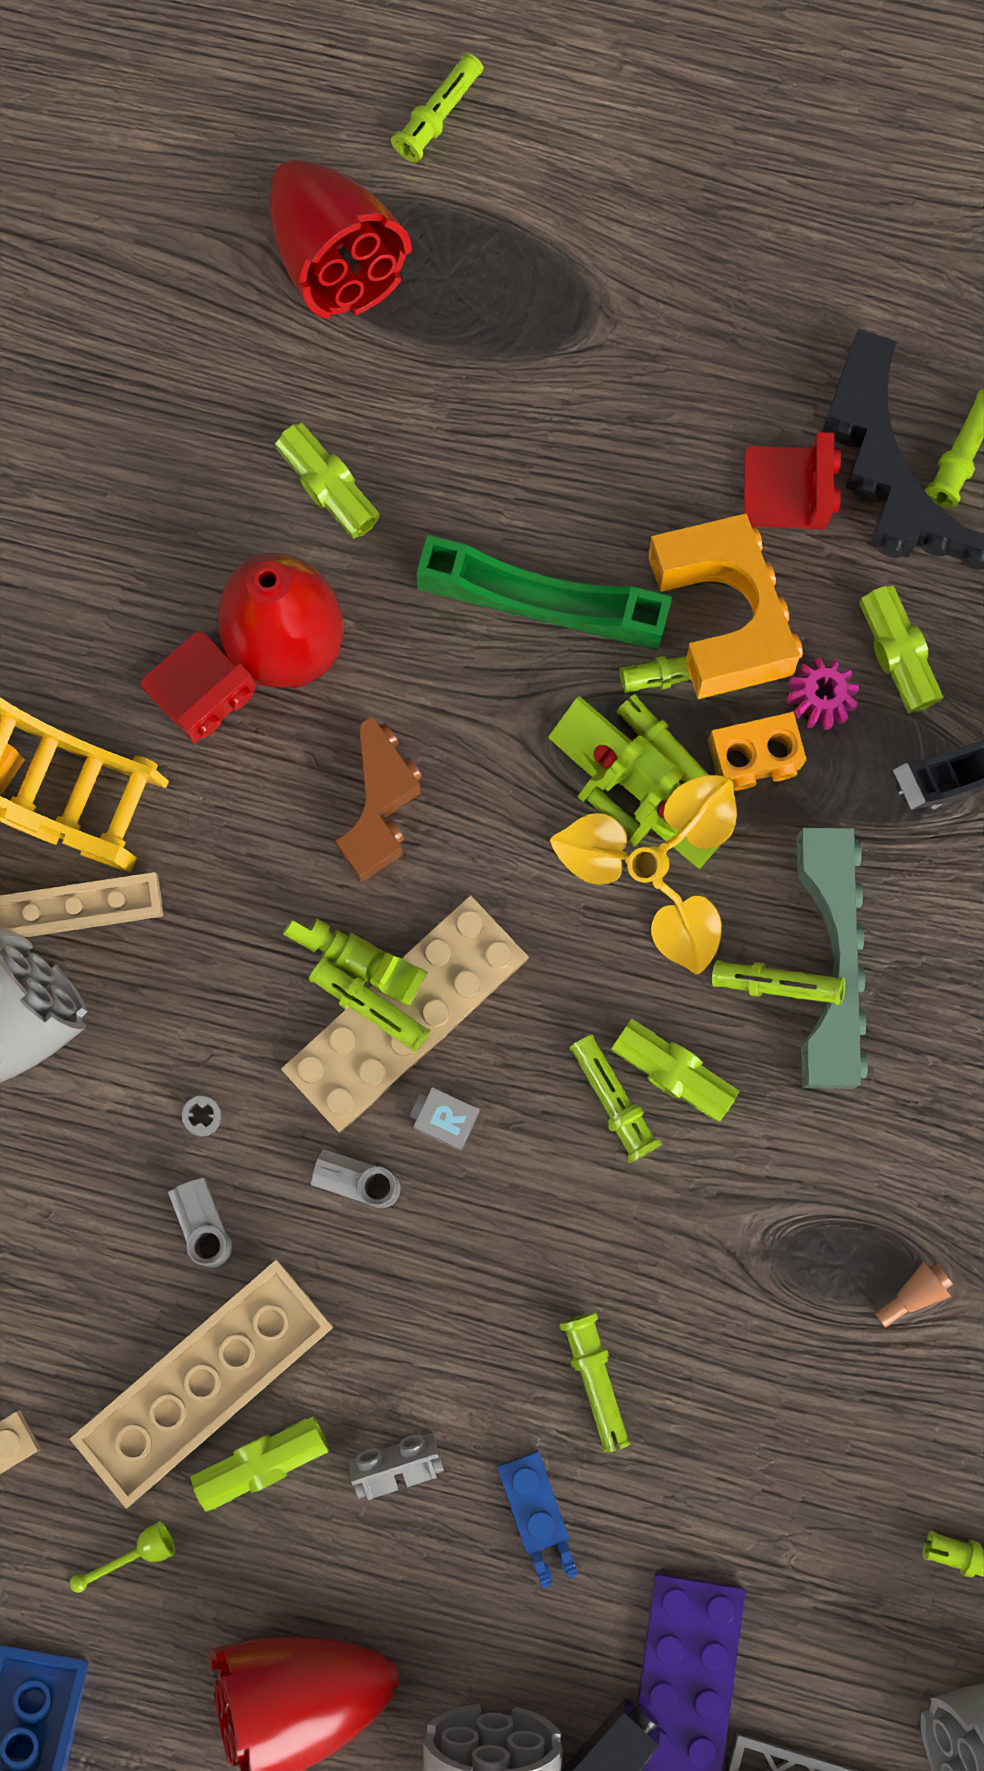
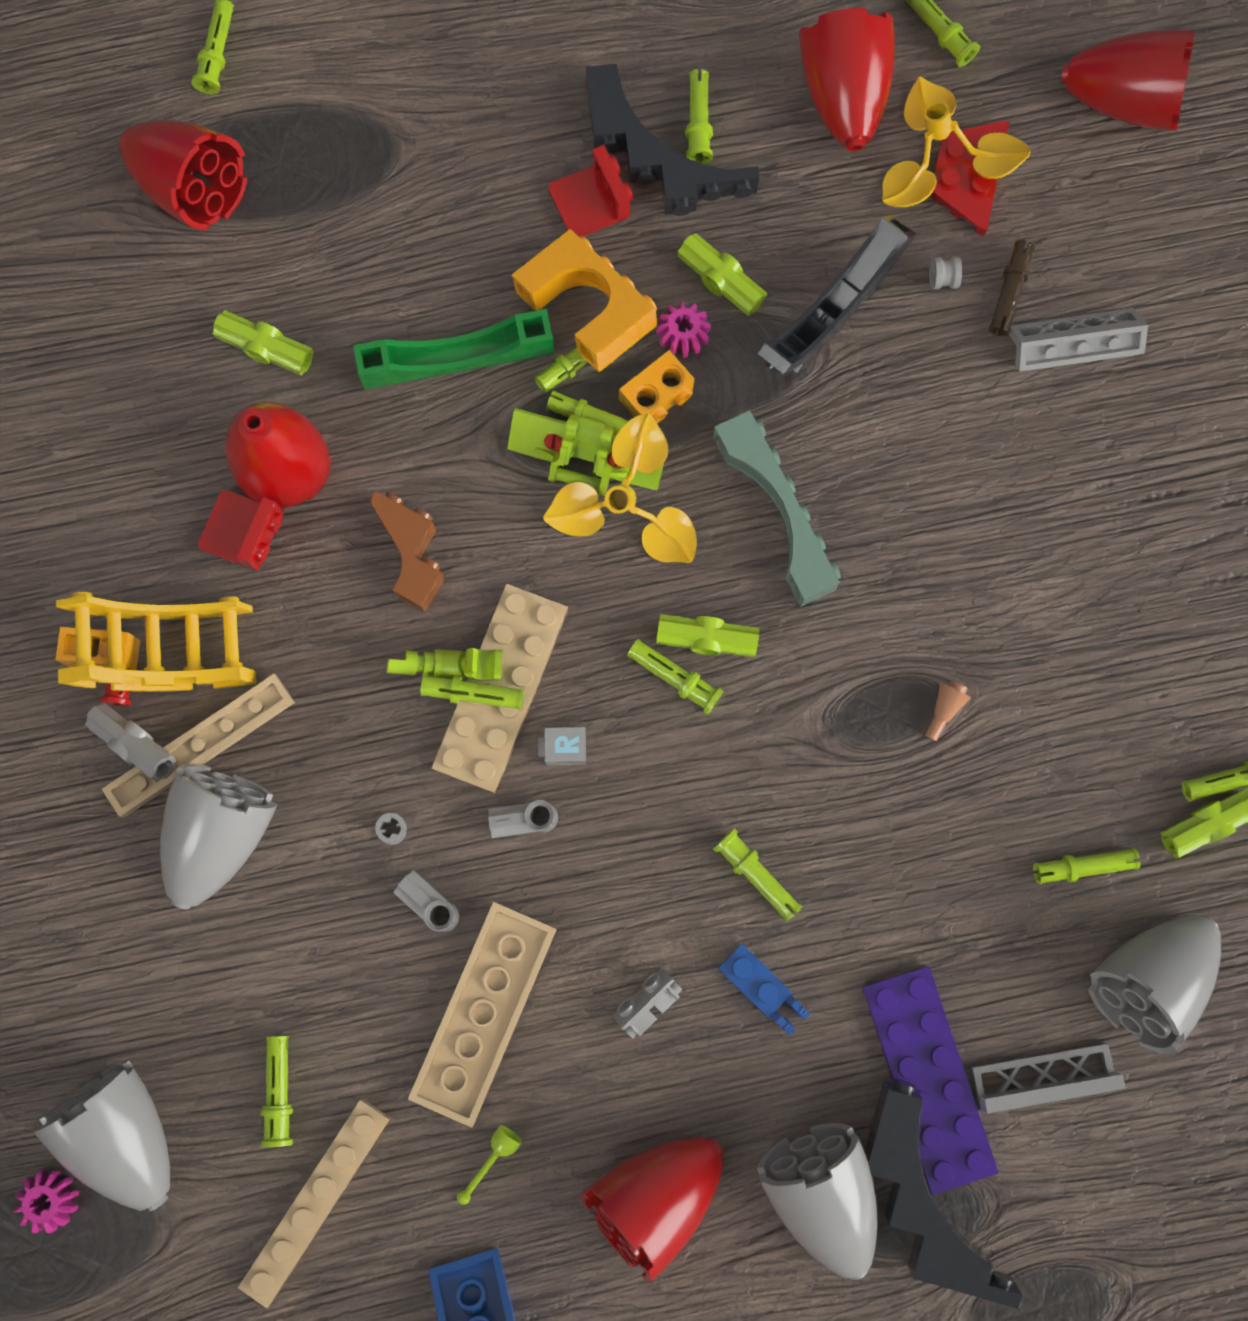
camera: 25 degrees left, 0 degrees up
lime piece [190,1416,330,1512] -> none
lime pin [712,960,846,1005] -> none

